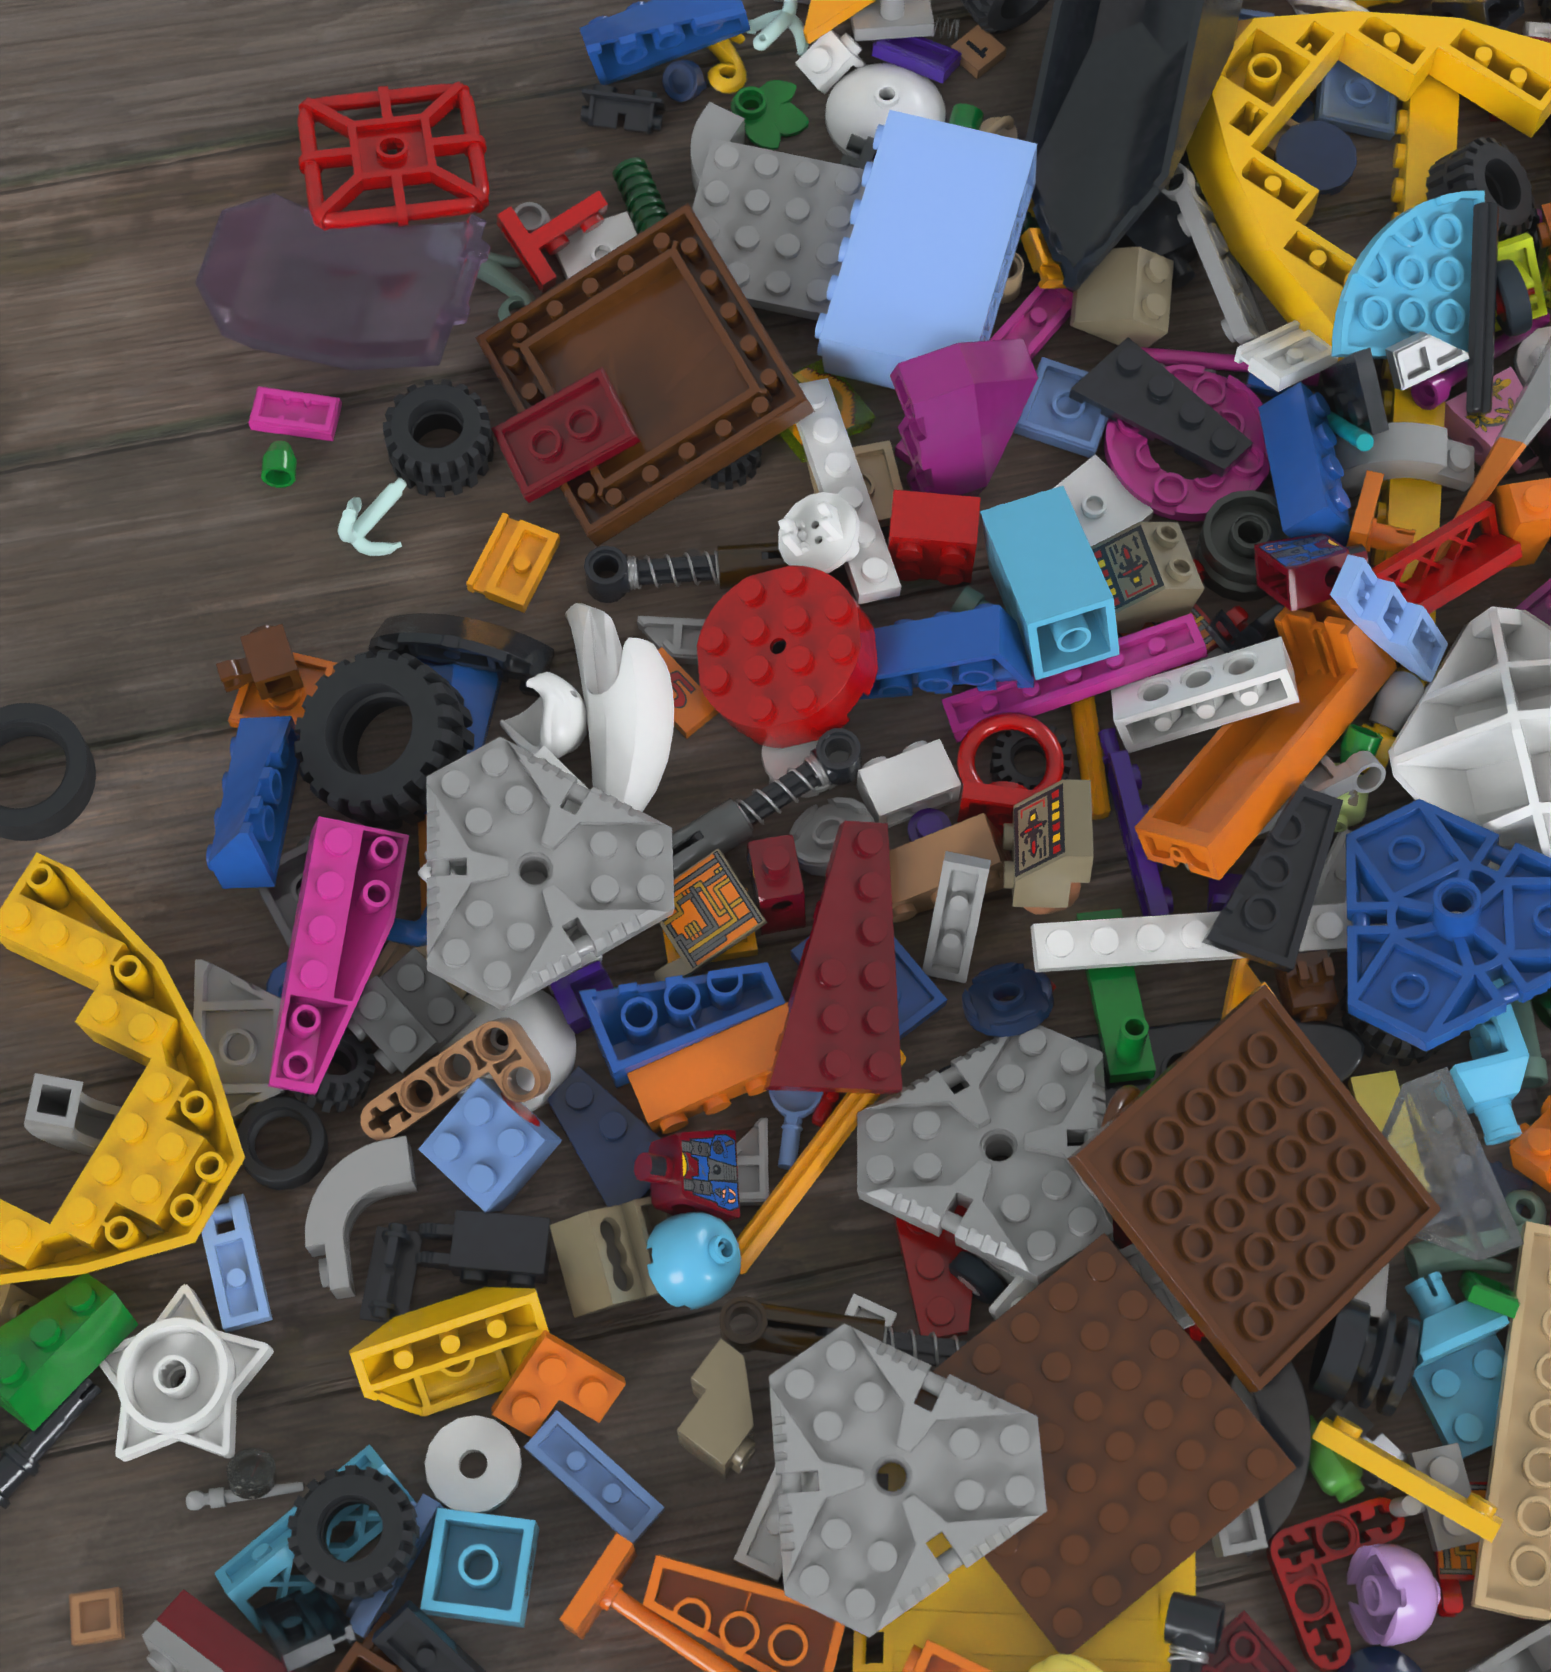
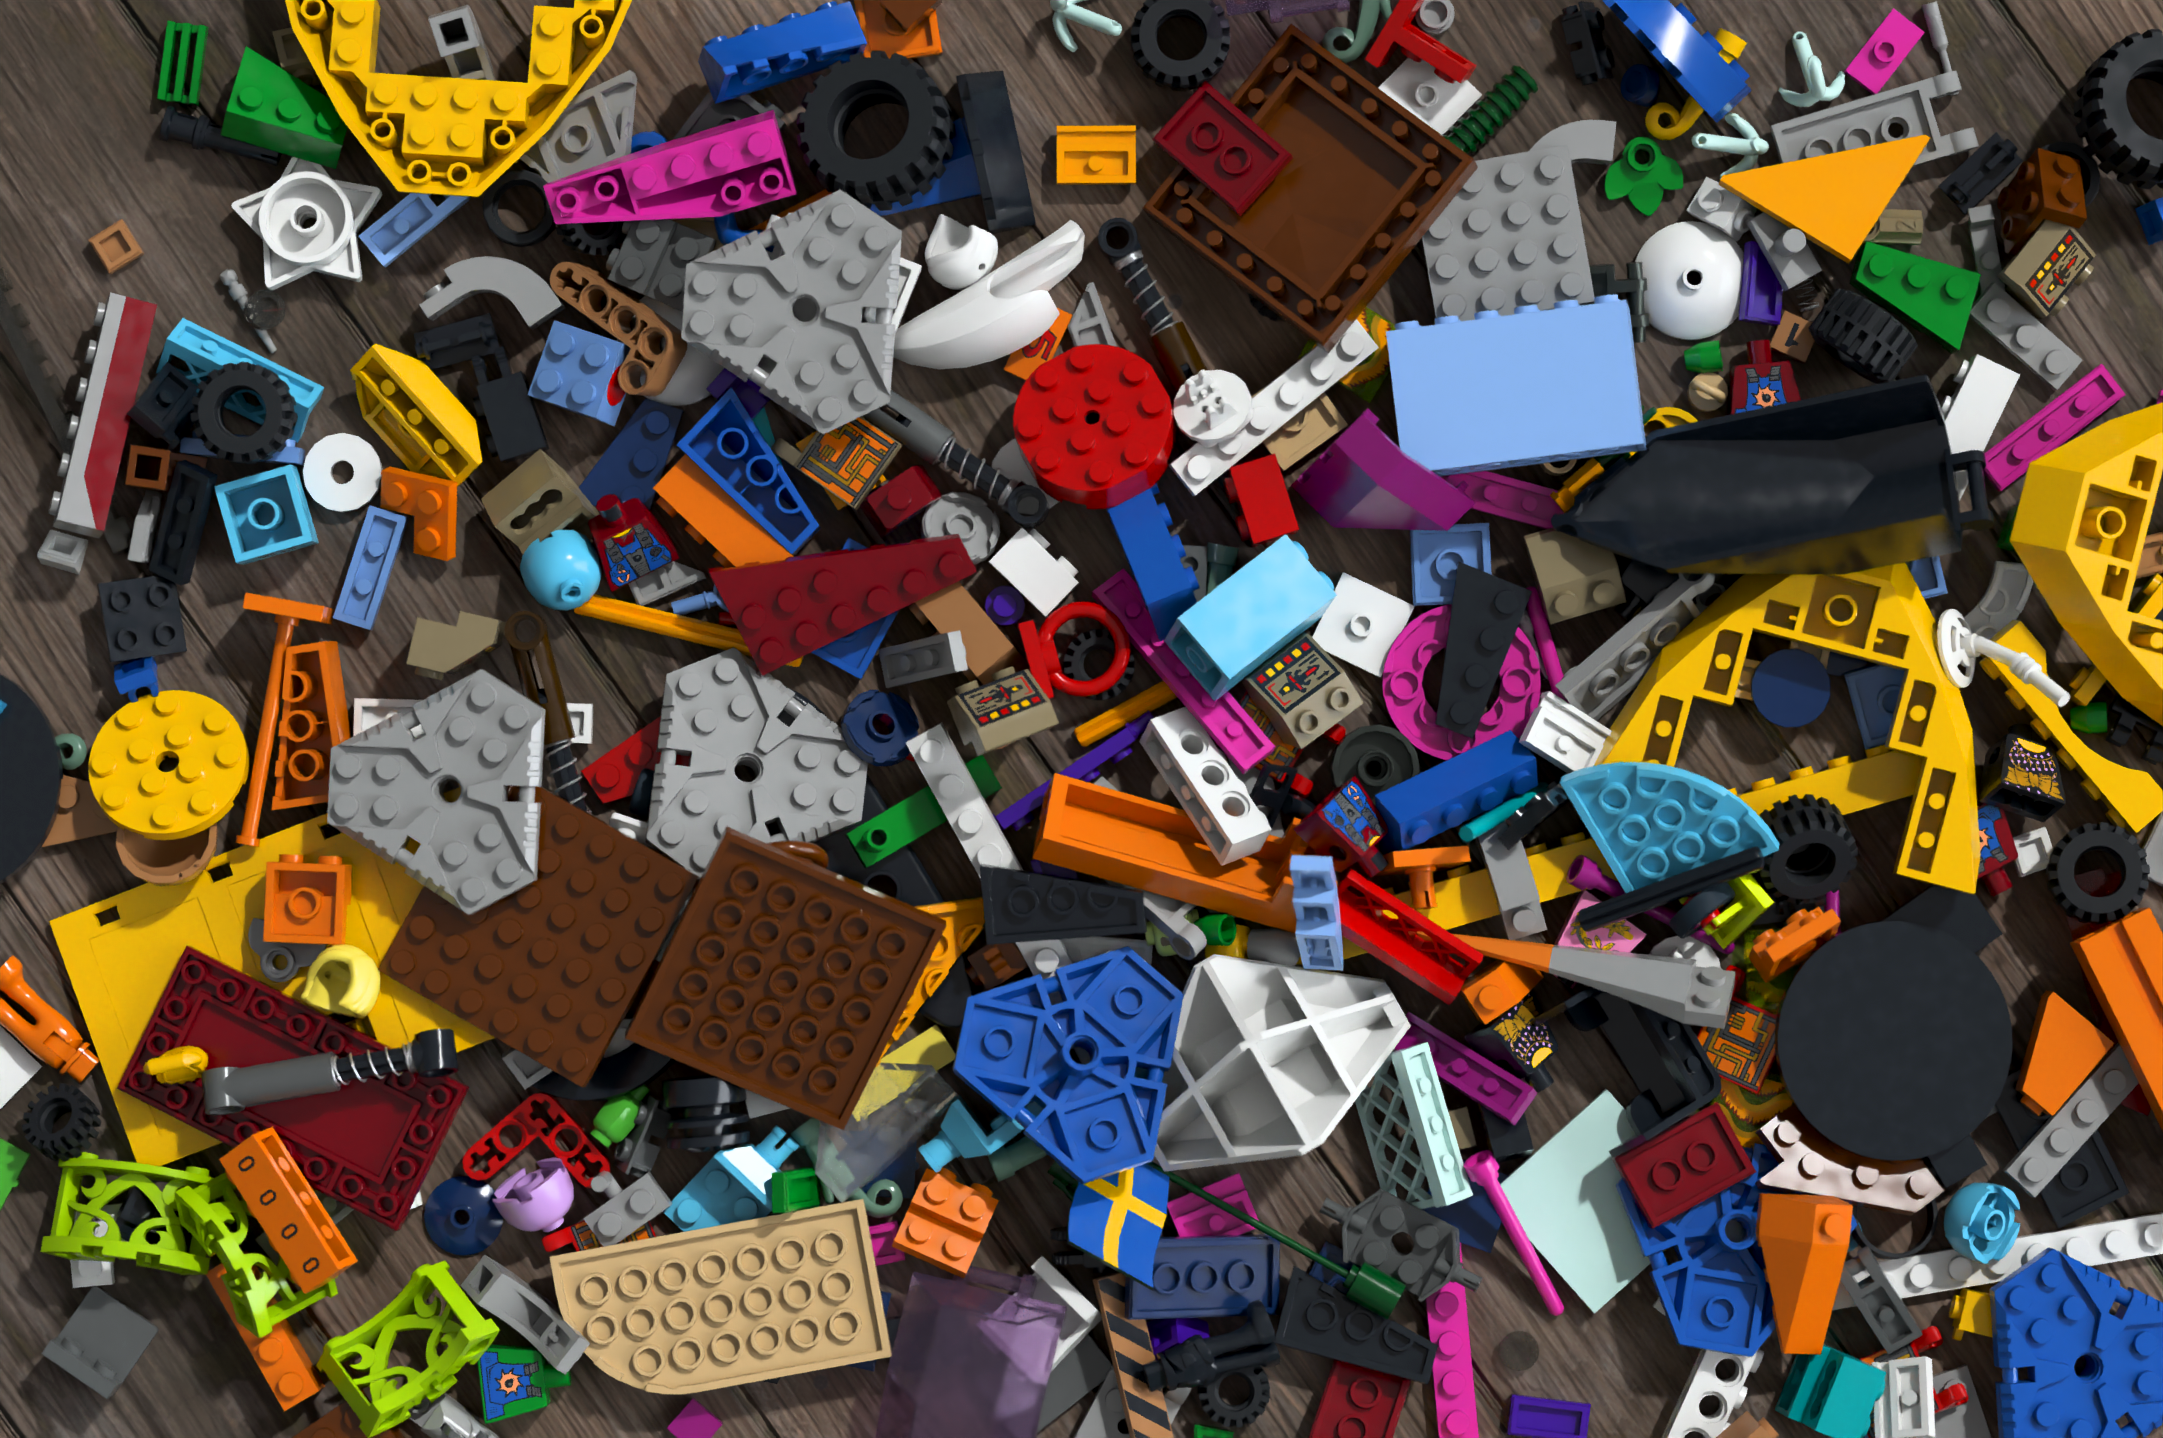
camera: 70 degrees right, 20 degrees up
yellow plate [1312,1415,1503,1543] -> none
tile [1385,331,1469,391] -> none
none -> torso [1727,340,1801,415]

